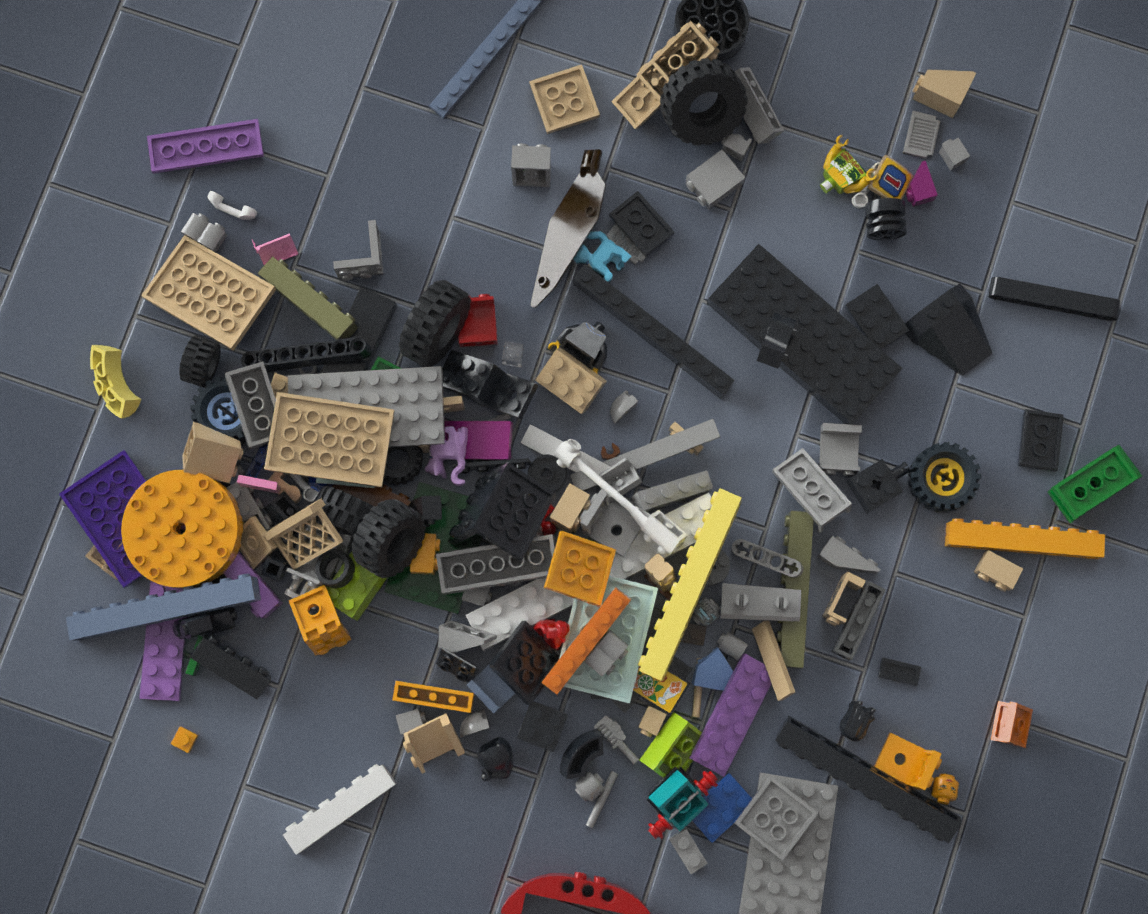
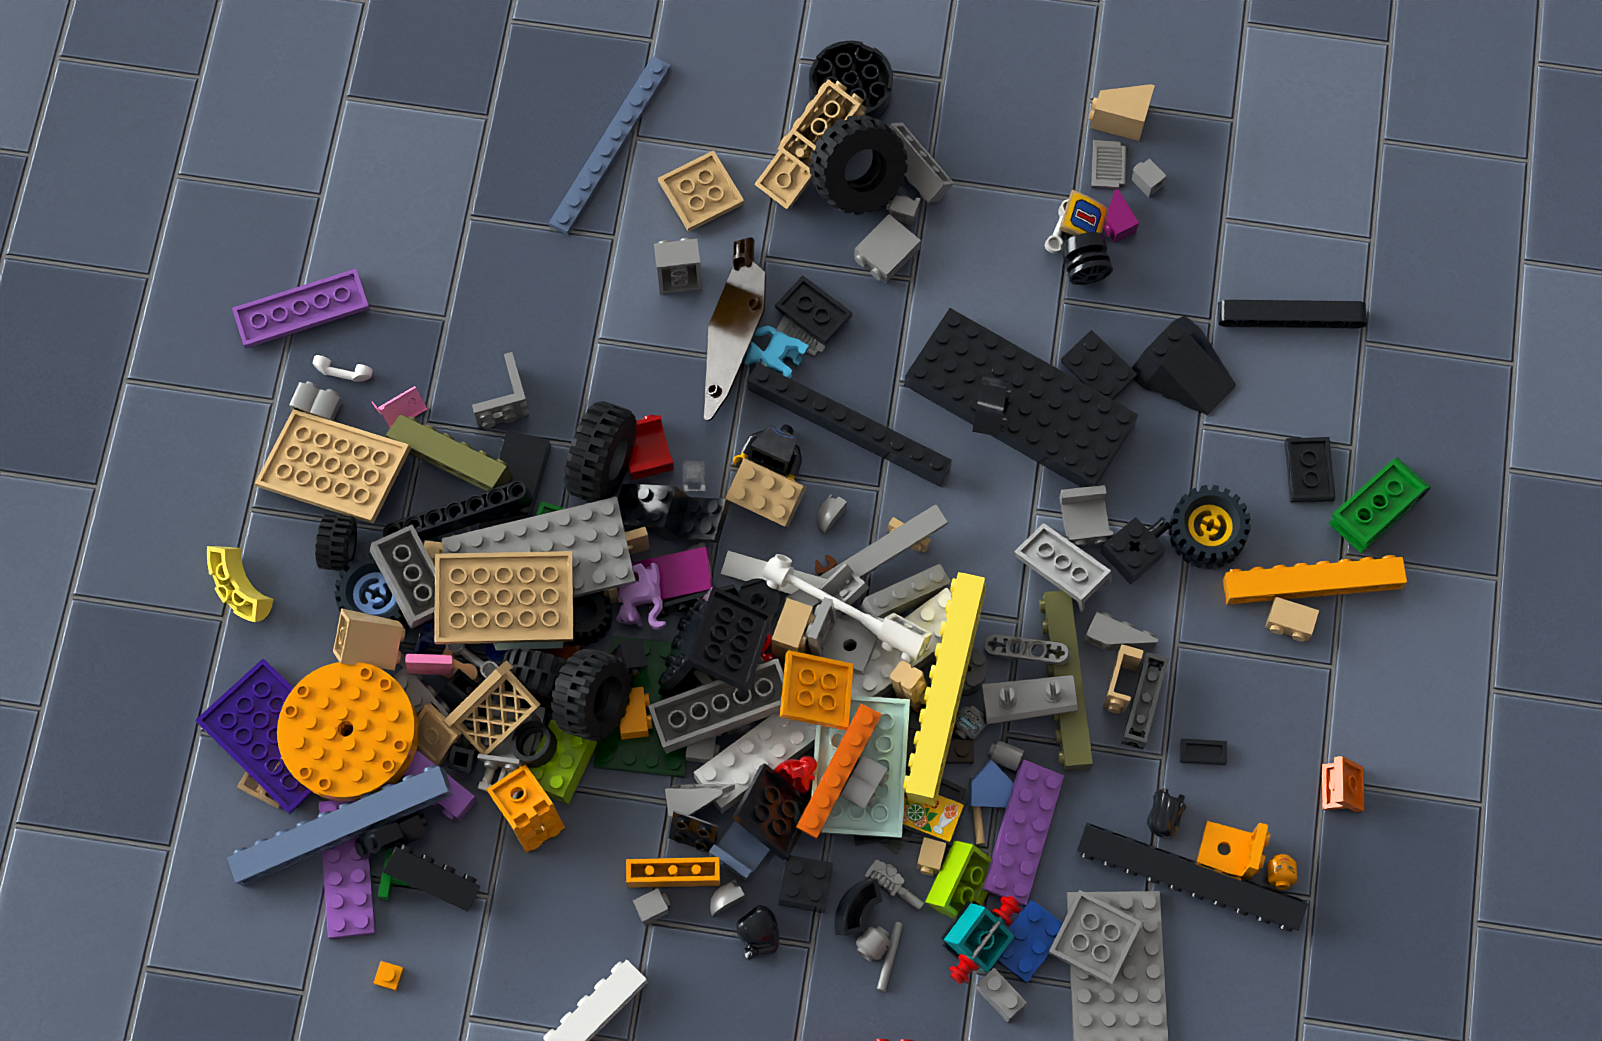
camera: 10 degrees left, 10 degrees down
tan panel [403,713,465,774] -> none
tan tile [752,621,795,701] -> none
torso [820,135,879,194] -> none

